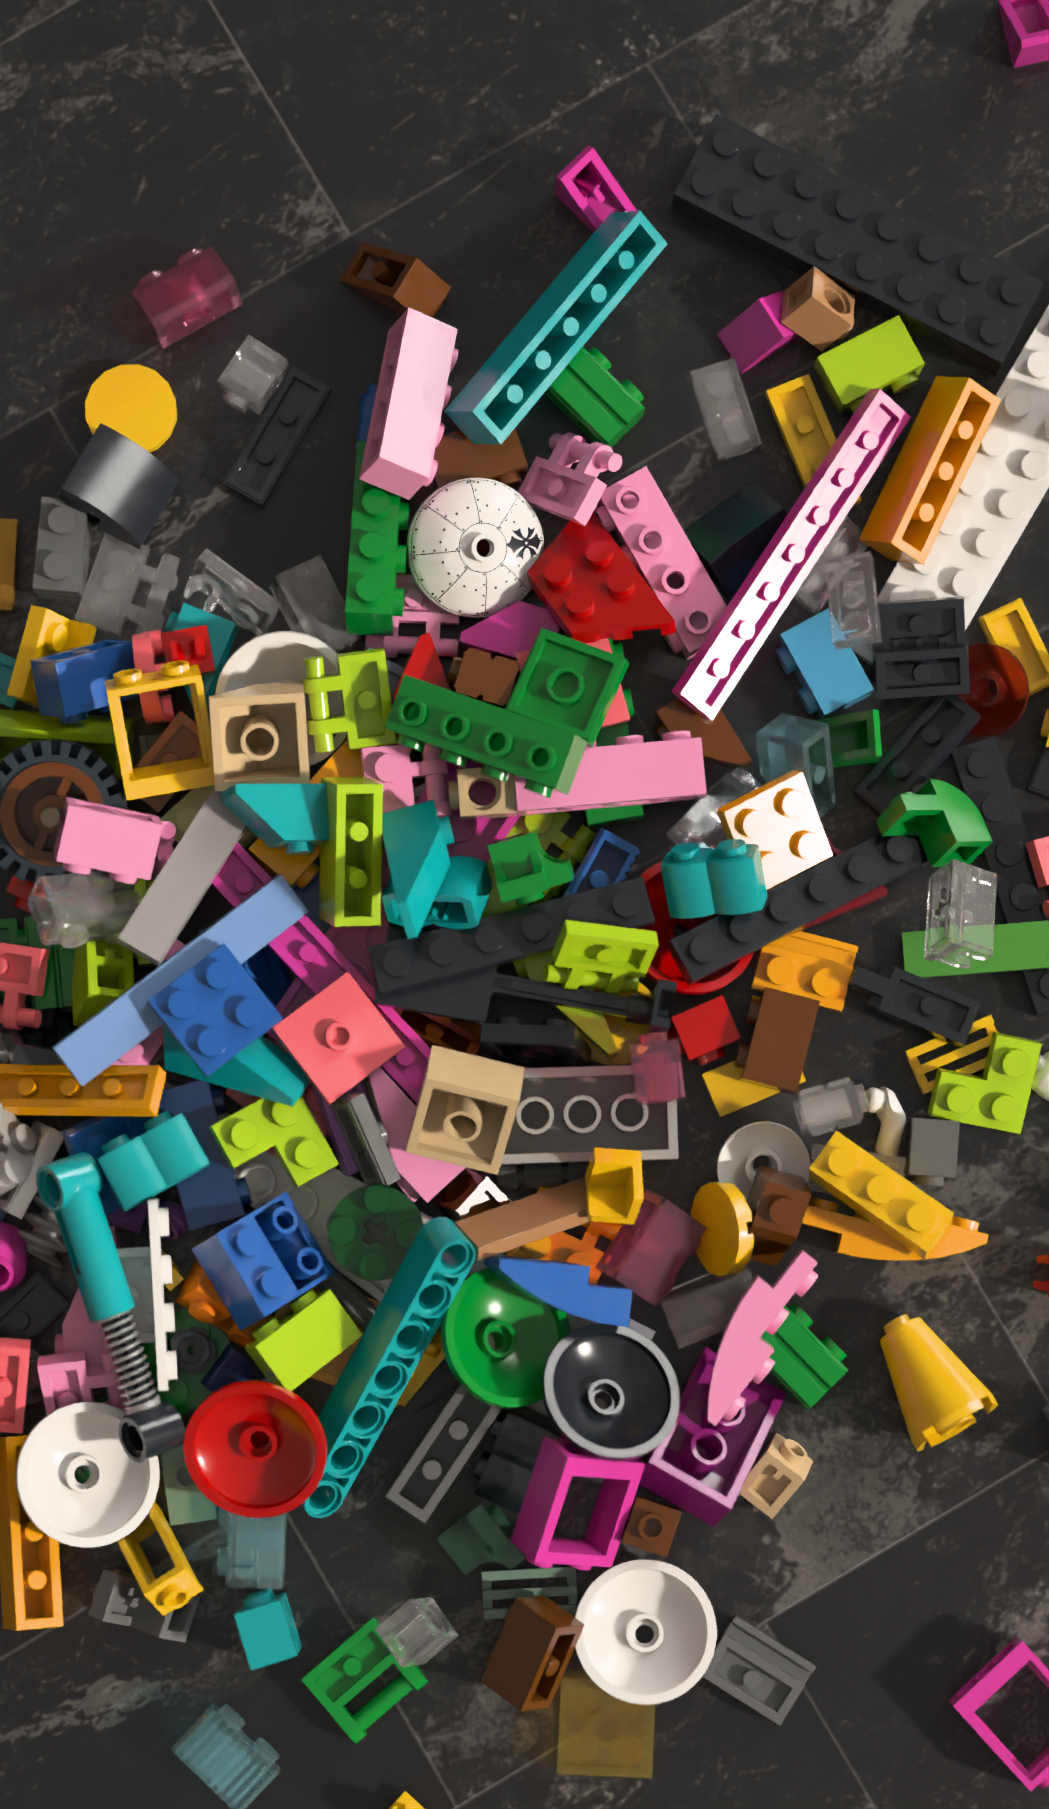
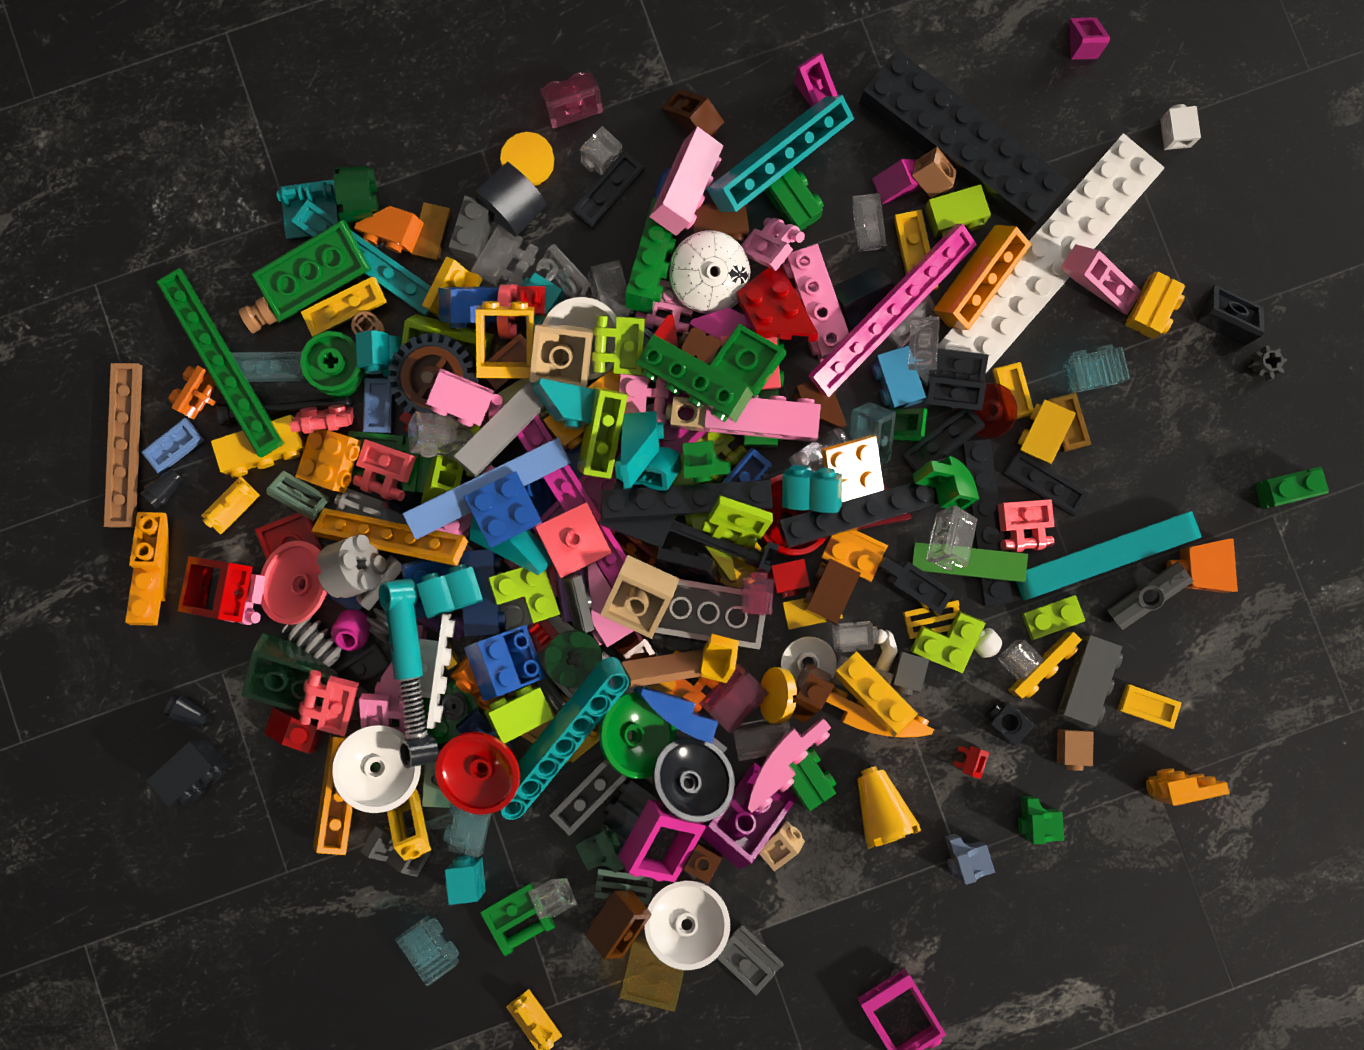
camera: 15 degrees right, 0 degrees up
none -> red tile [527,619,559,654]

